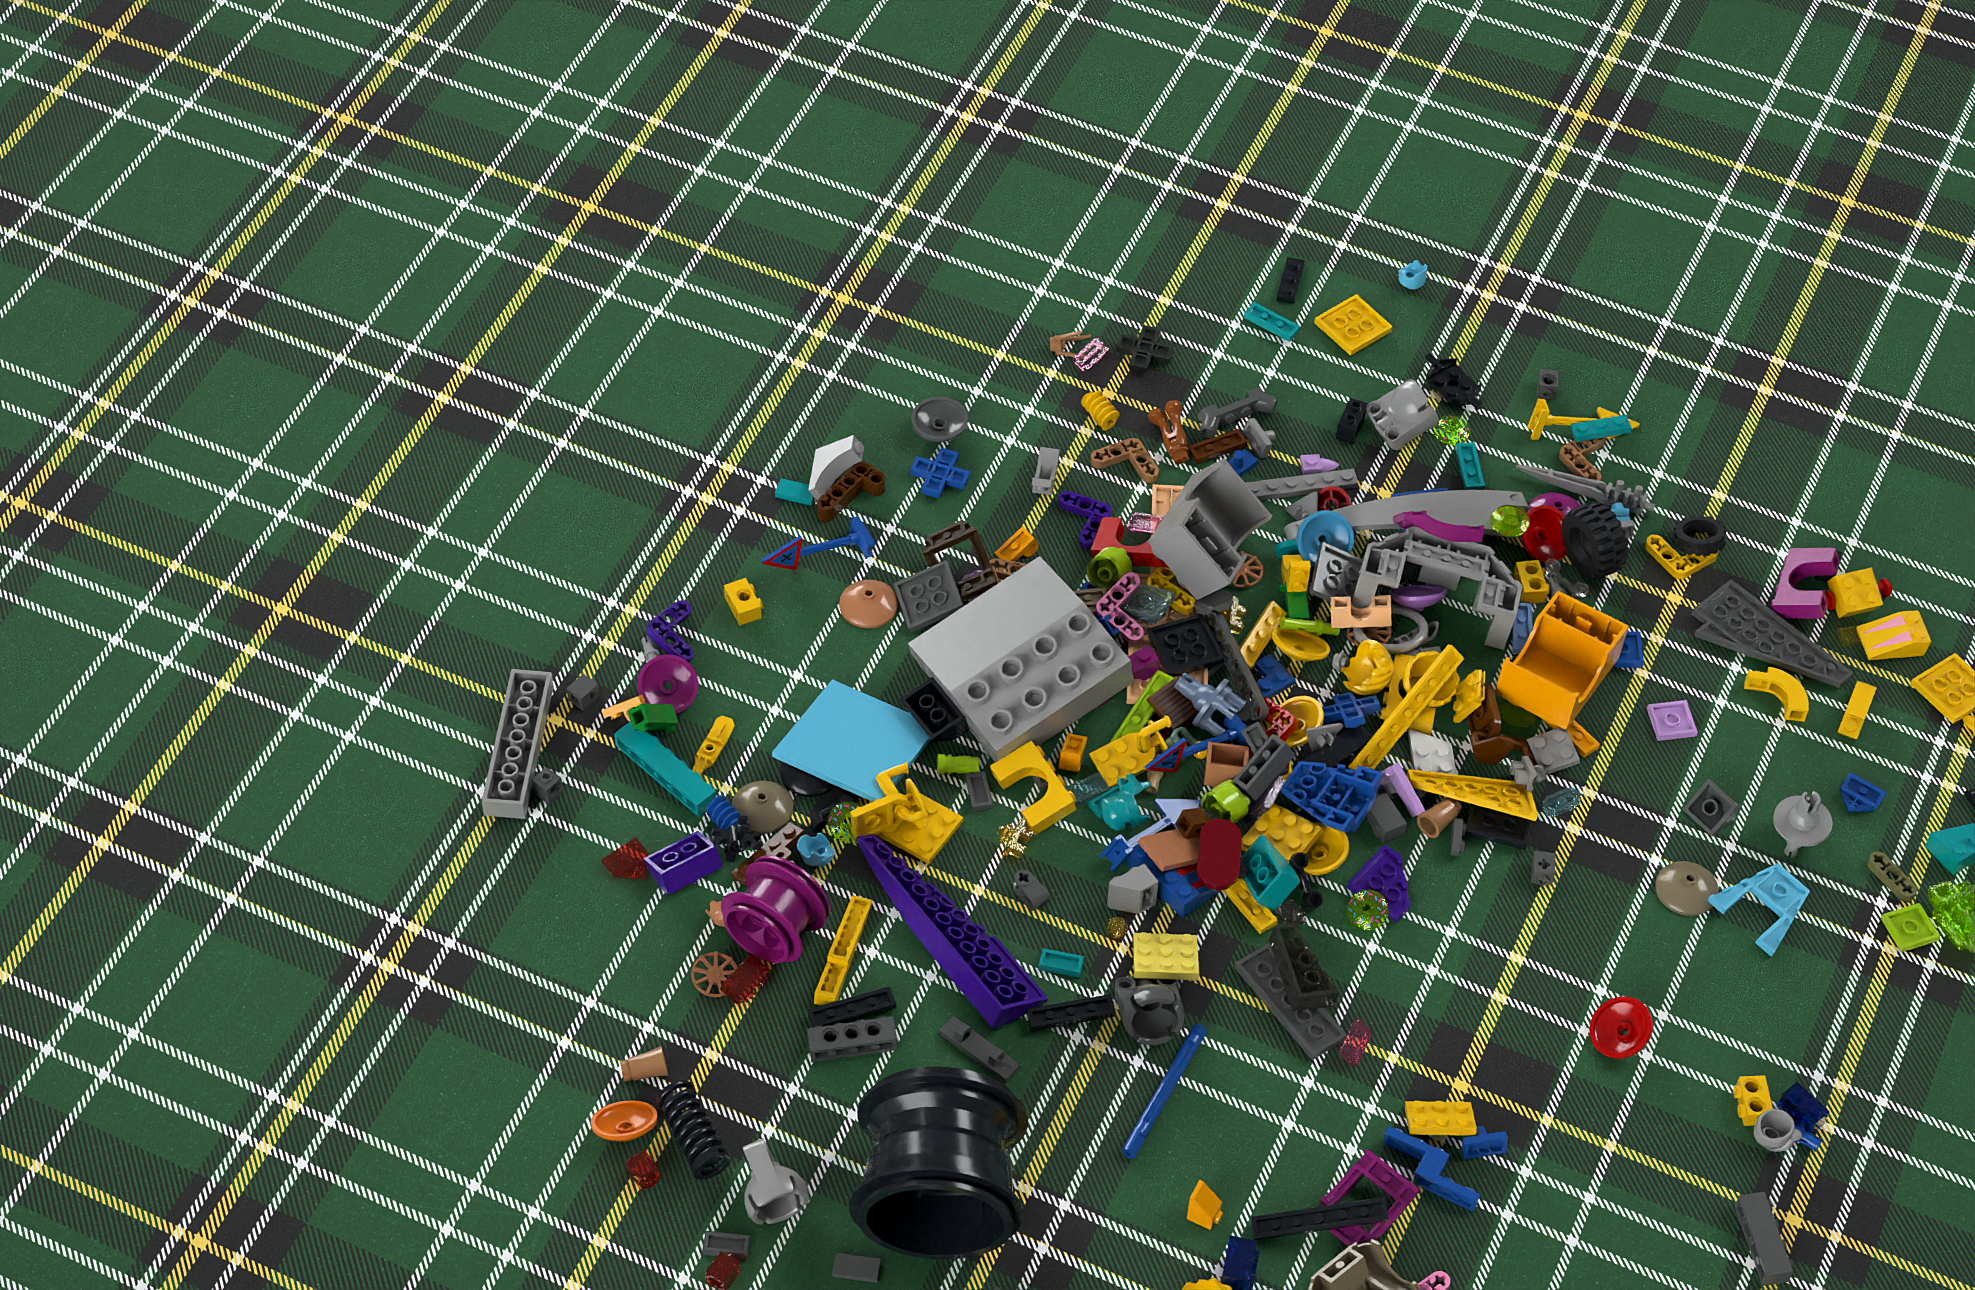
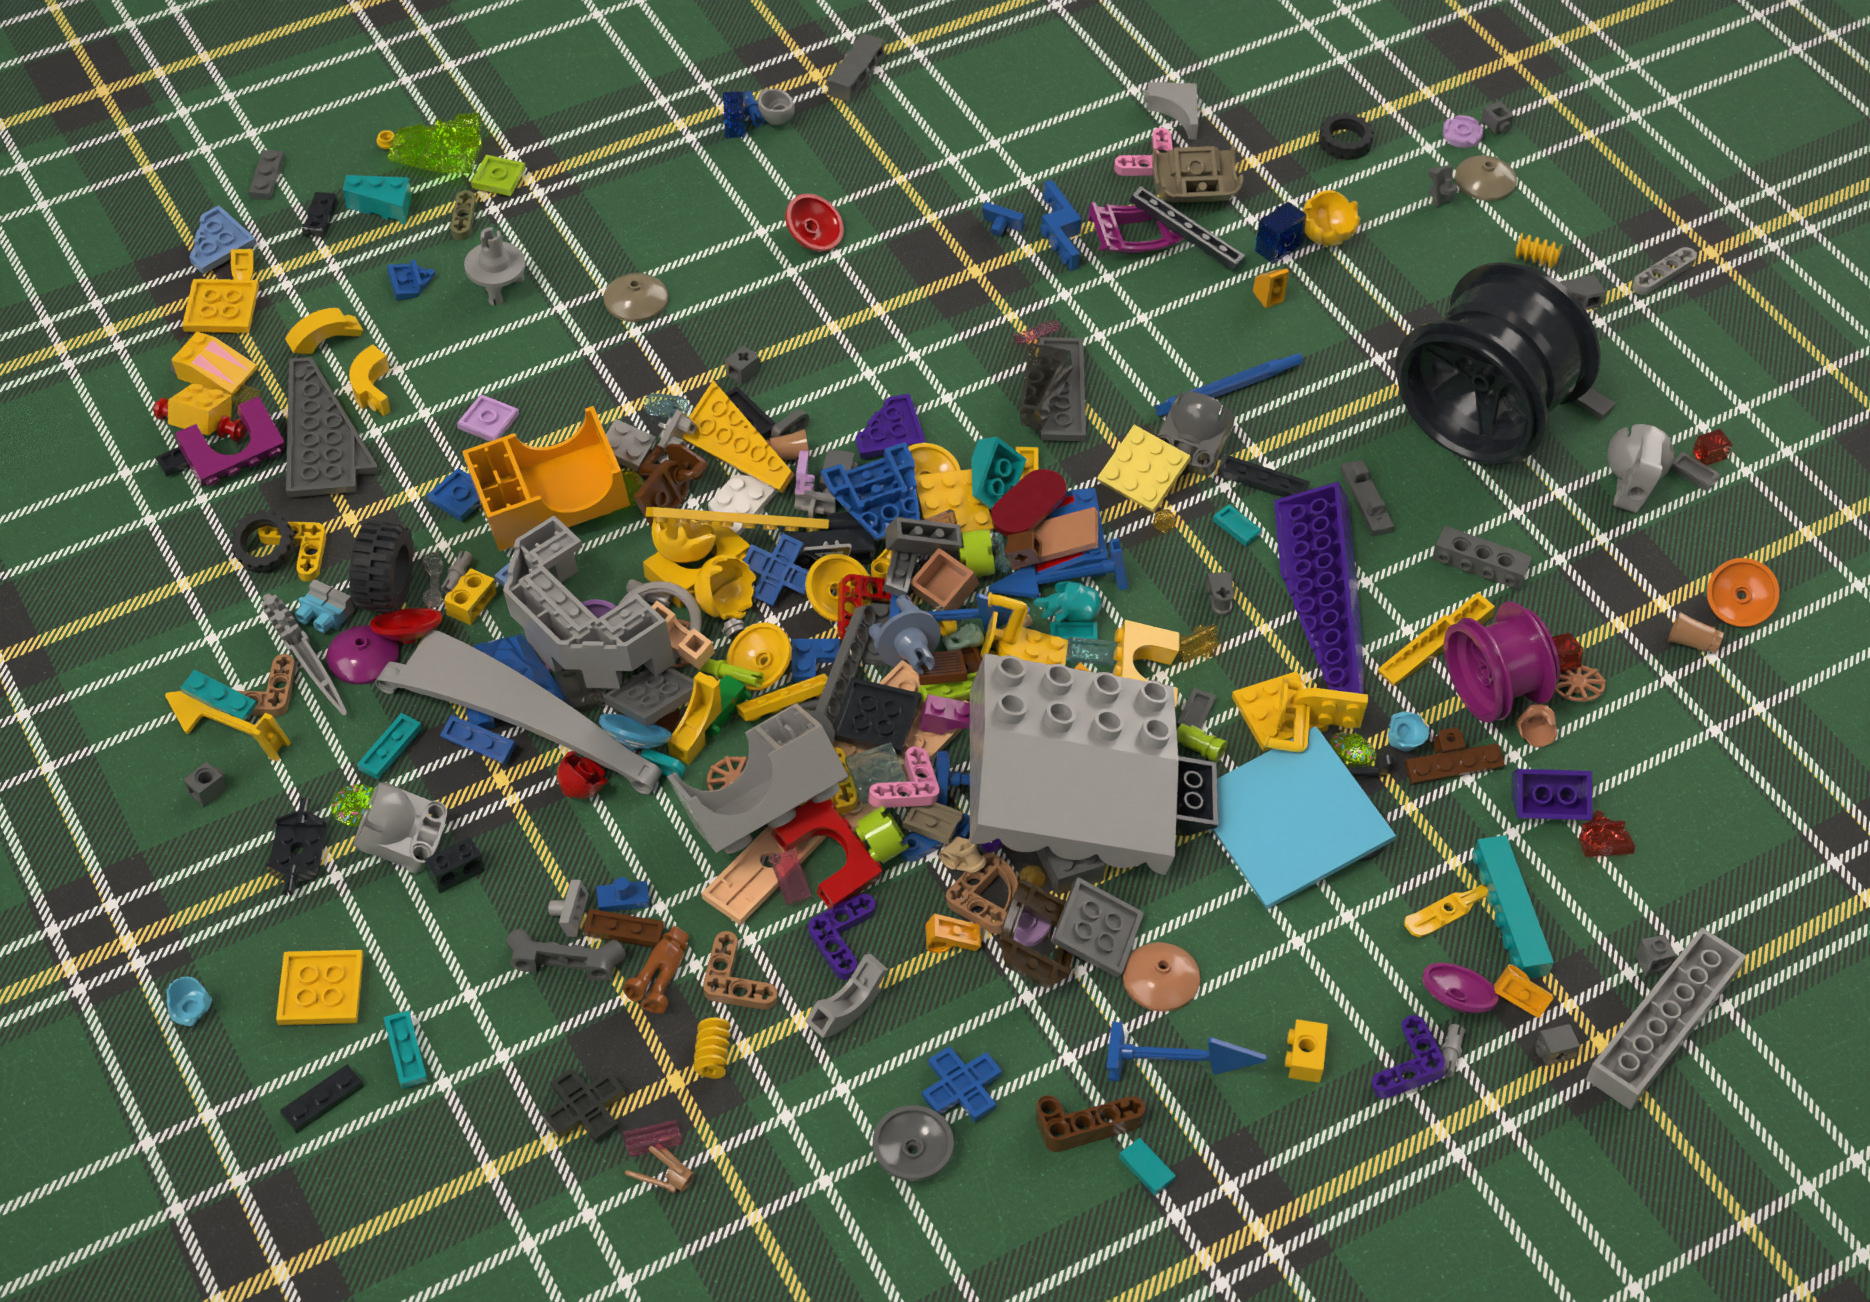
camera: 145 degrees left, 0 degrees up
clear red brick [626,1150,660,1191] -> none
green brick [627,703,678,733] -> none
black piece [655,1080,731,1180] -> none
blue piece [706,795,750,831] -> none
black pin [711,815,763,862] -> none
dark tan dish [731,780,793,834] -> none
black plate [807,986,896,1028] -> none
light grey arch [808,435,864,501] -> none
light grey slope [1107,864,1158,914] -> none
light grey plate [1245,469,1358,501] -> none
light grey piece [1286,492,1318,521] -> none
black bar [1289,852,1323,908] -> none
lavender plate [1300,454,1339,475] -> none
clear neon green dish [1347,889,1388,931] -> none
magenta wedge [1393,510,1484,542] -> none
yellow plate [1405,1101,1477,1136] -> none
yellow plate [1453,670,1485,723] -> none
clear neon green dish [1491,505,1529,537] -> none
dark grey slope [1683,778,1739,837] -> none
medium azure wing [1707,863,1810,957] -> none
yellow brick [1733,1075,1773,1126] -> none

